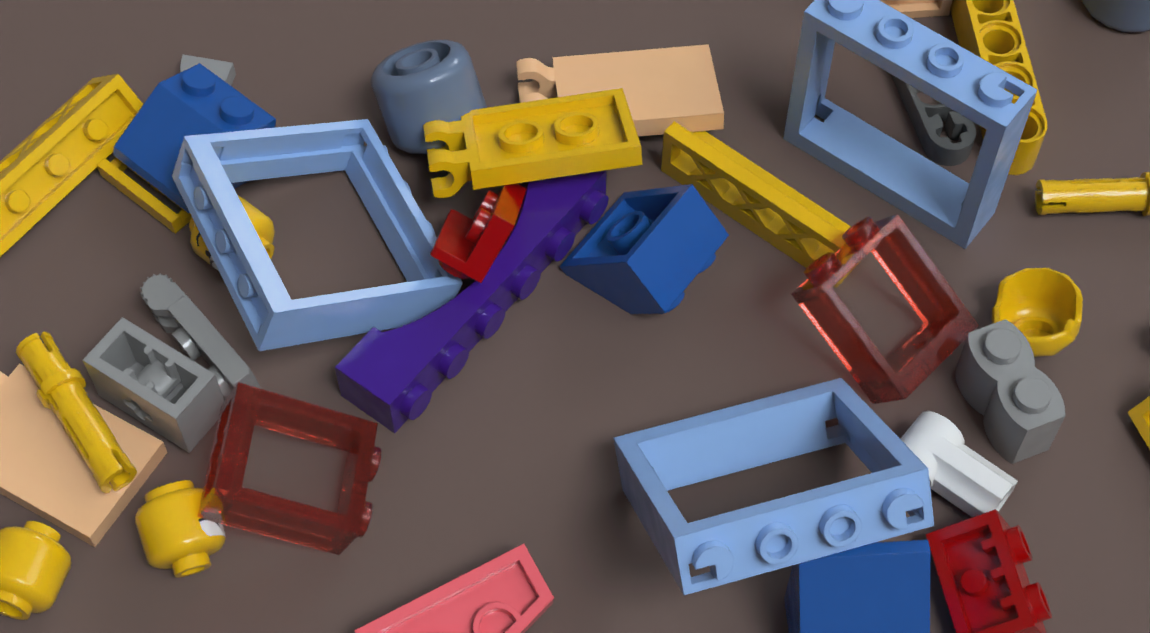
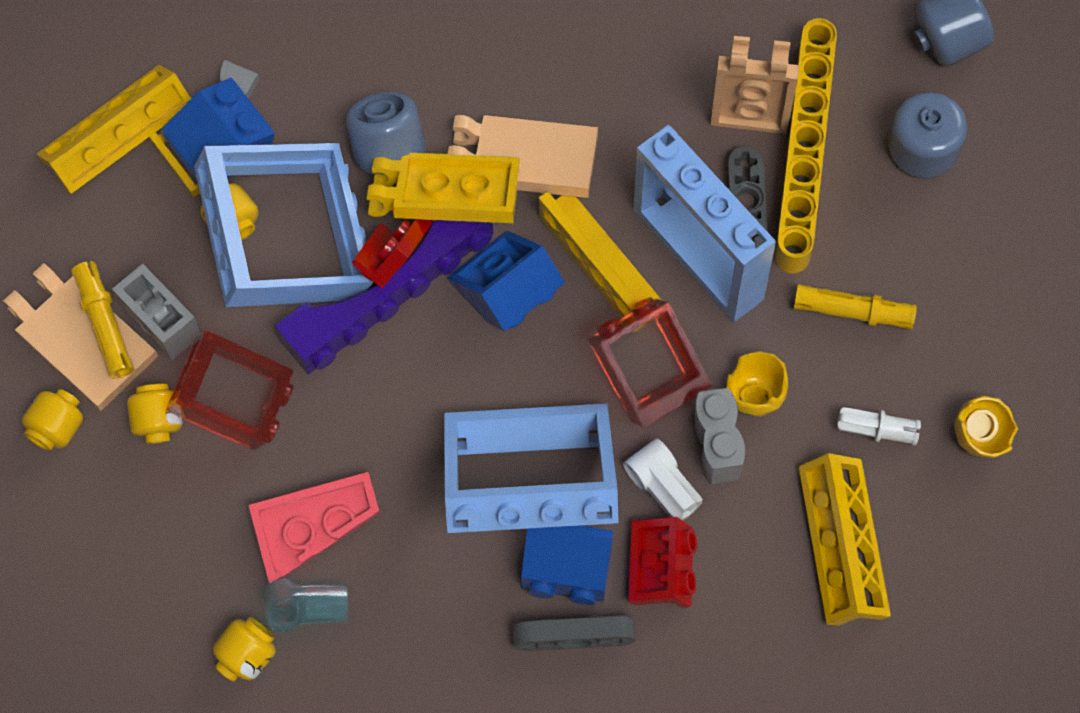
camera: 15 degrees right, 10 degrees up
light grey hinge [140,273,265,411] -> none

